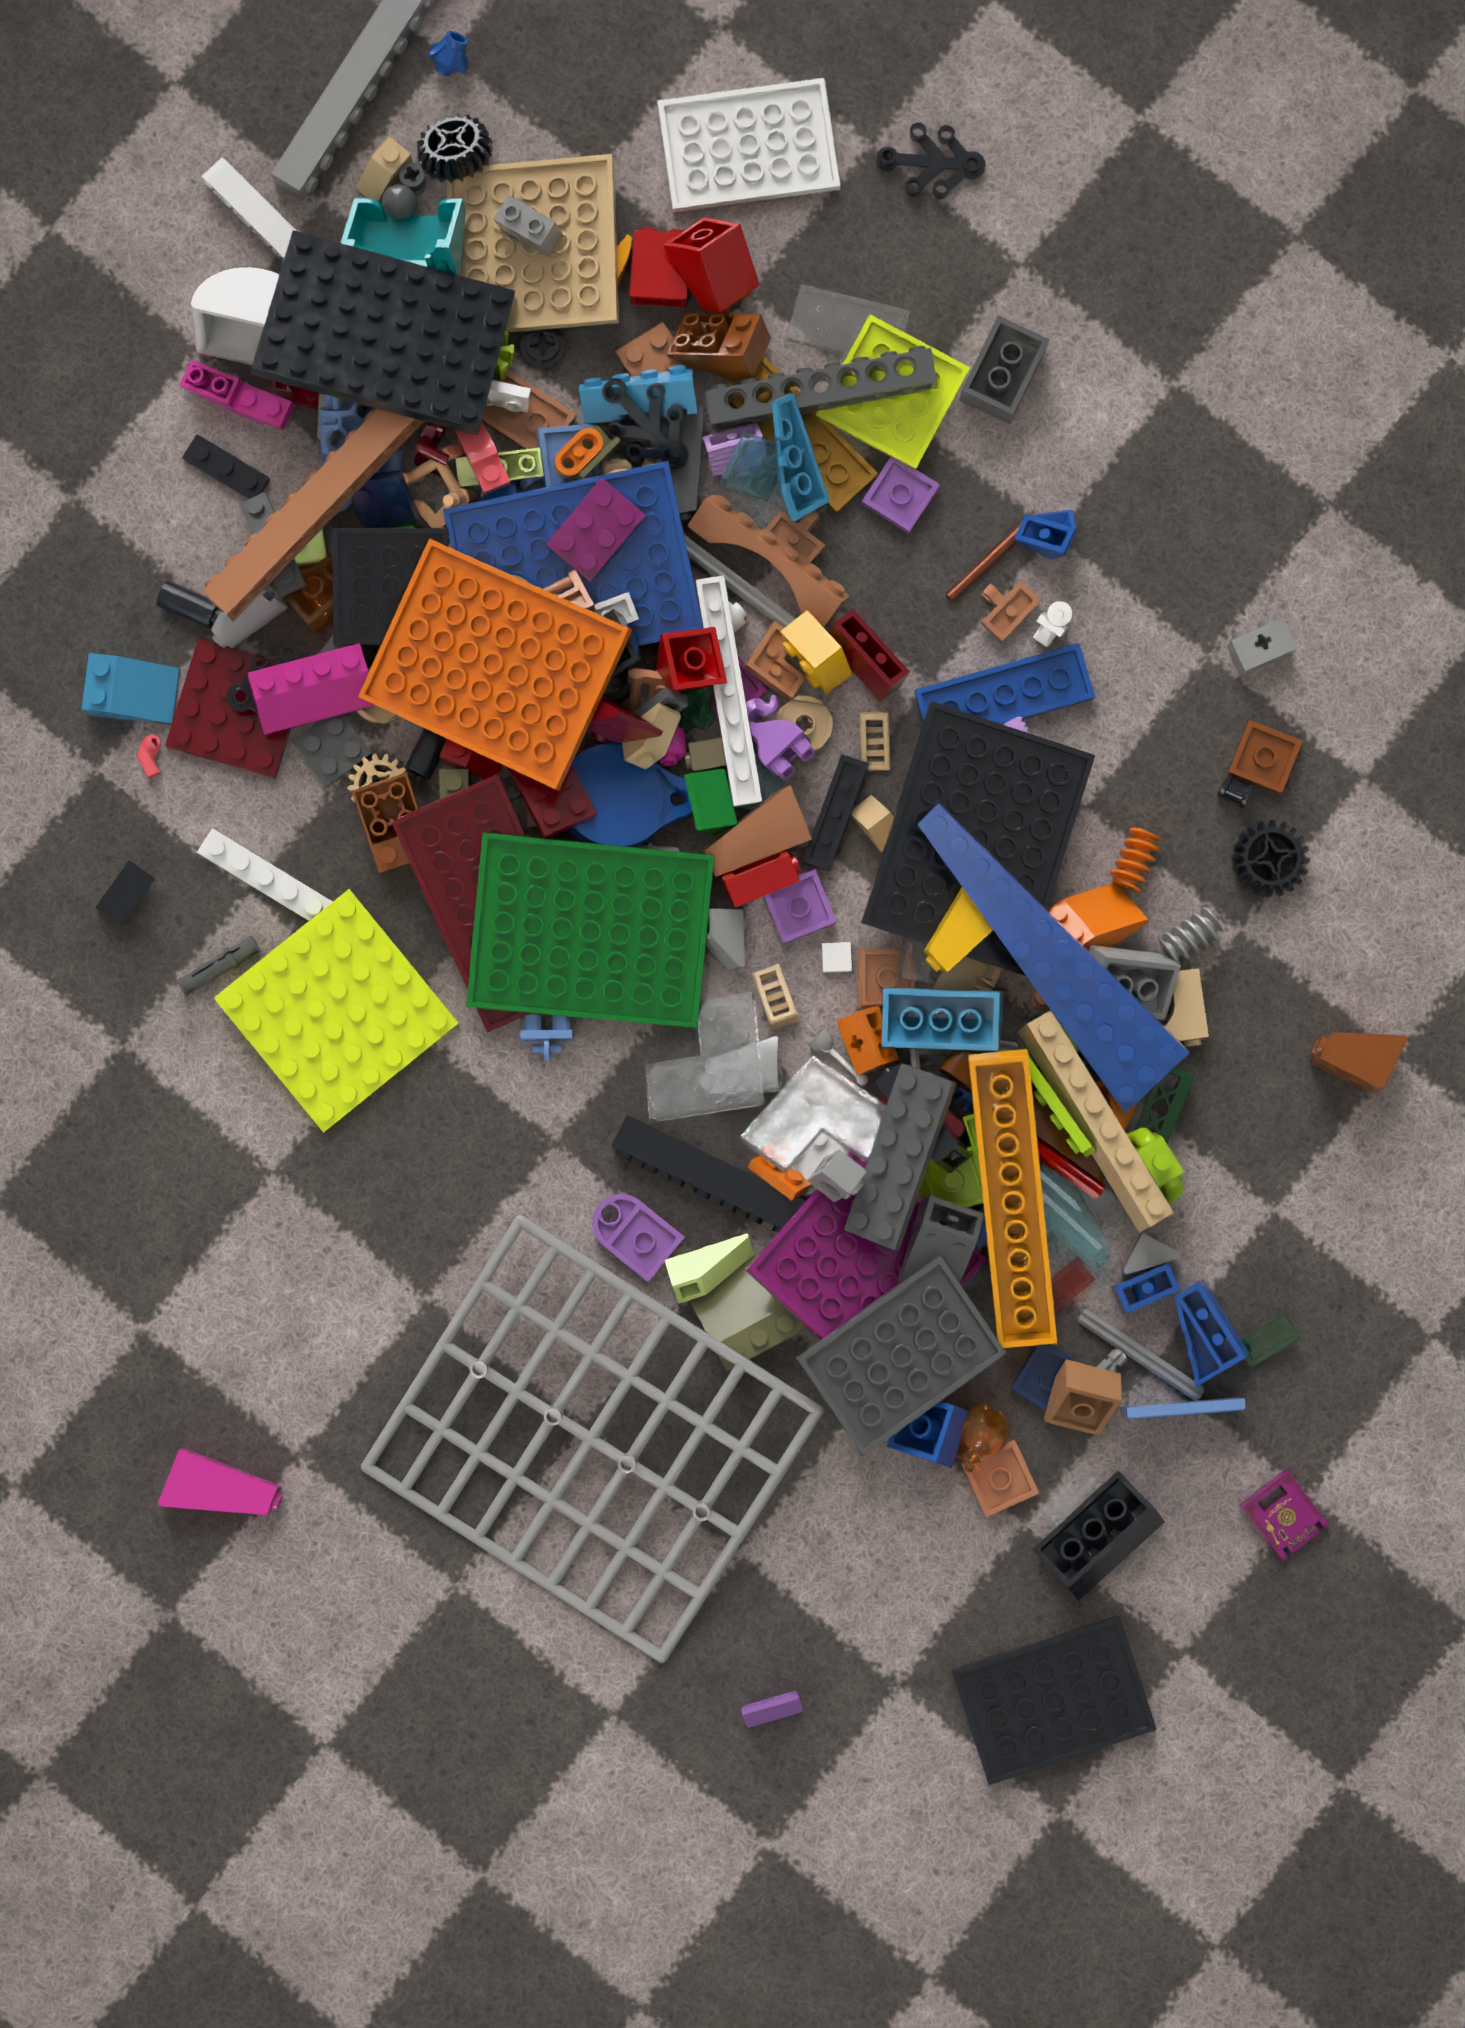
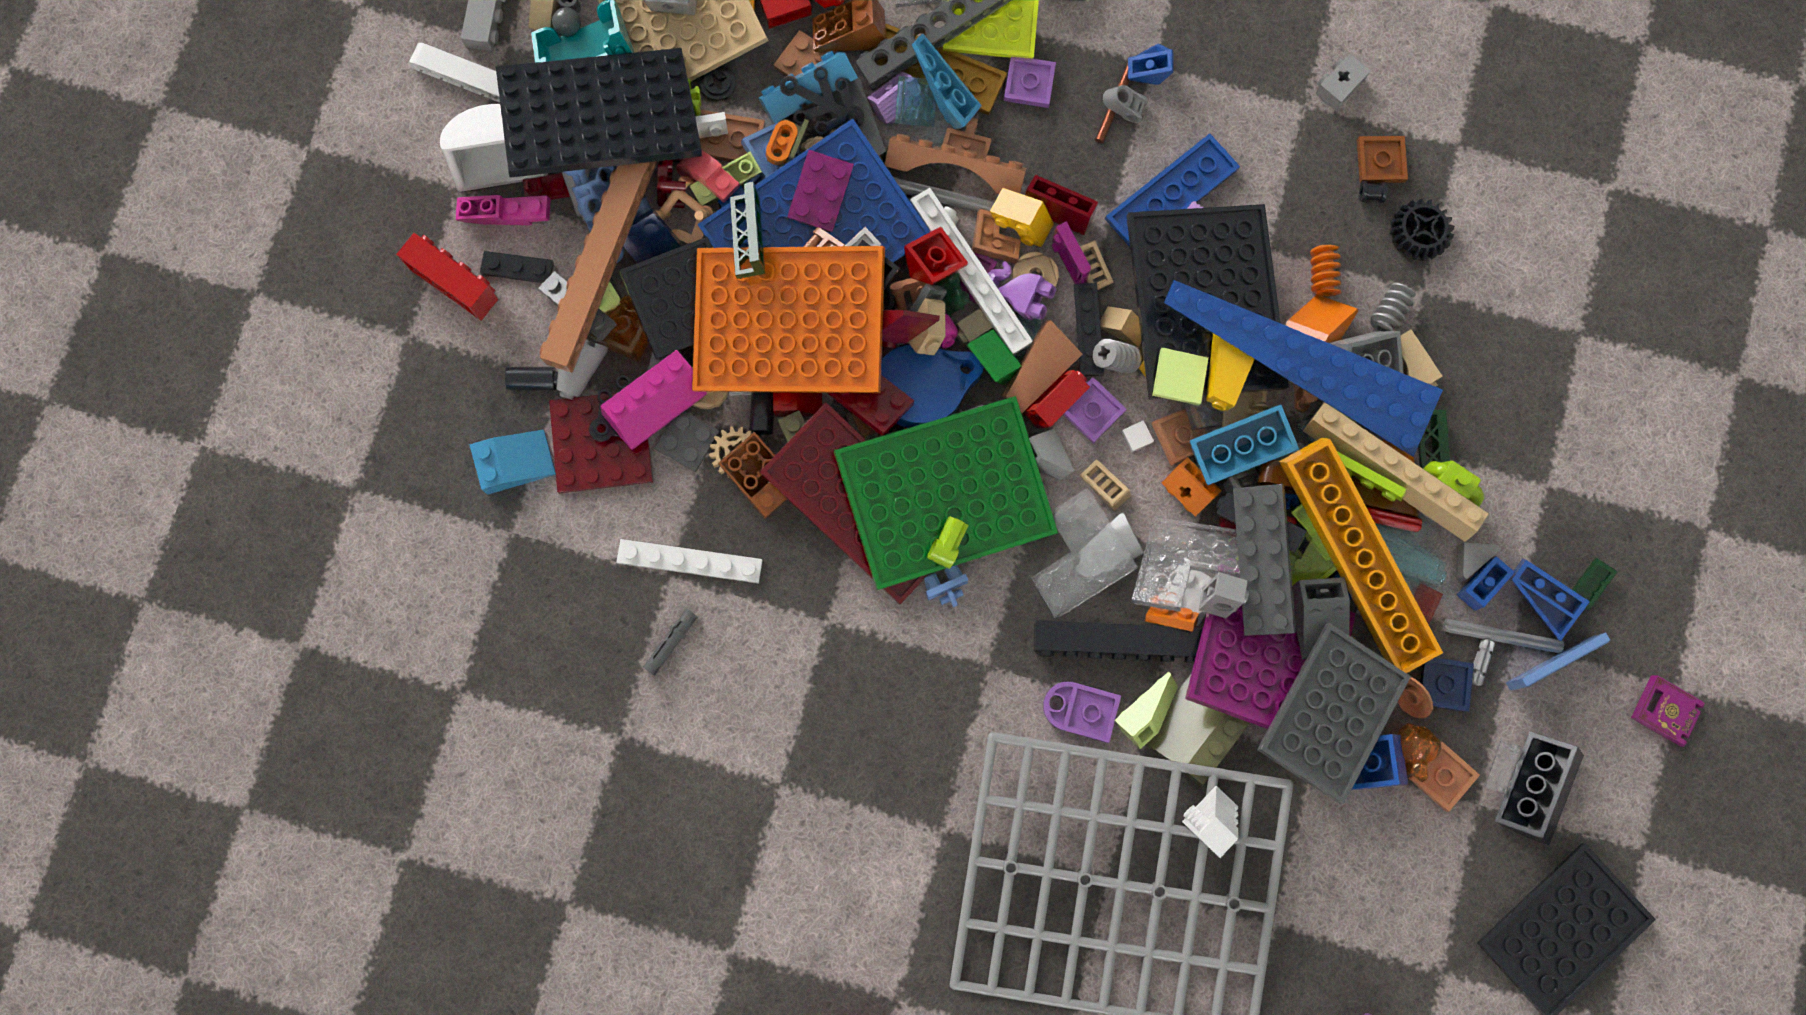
camera: 25 degrees left, 5 degrees down
black hinge [95,861,155,926] -> none
coral arm [137,734,161,779] -> none
neon yellow plate [214,889,459,1133] -> none
hinge [808,1028,868,1086] -> none
nougat plate [981,581,1041,643] -> none
white hips [1033,601,1072,647] -> none
medium nougat slope [1044,1359,1122,1435] -> none
dark orange slope [1309,1032,1408,1094] -> none
none -> red brick [396,233,499,321]
none -> fence [730,182,765,279]
none -> lime piece [927,516,969,569]
none -> magenta container [1051,221,1091,284]
none -> light grey piece [1093,339,1142,373]
none -> light grey piece [1103,85,1148,123]
none -> yellowish green tile [1152,348,1208,406]
none -> white wedge [1182,786,1238,858]
none -> nougat dish [1397,677,1433,718]

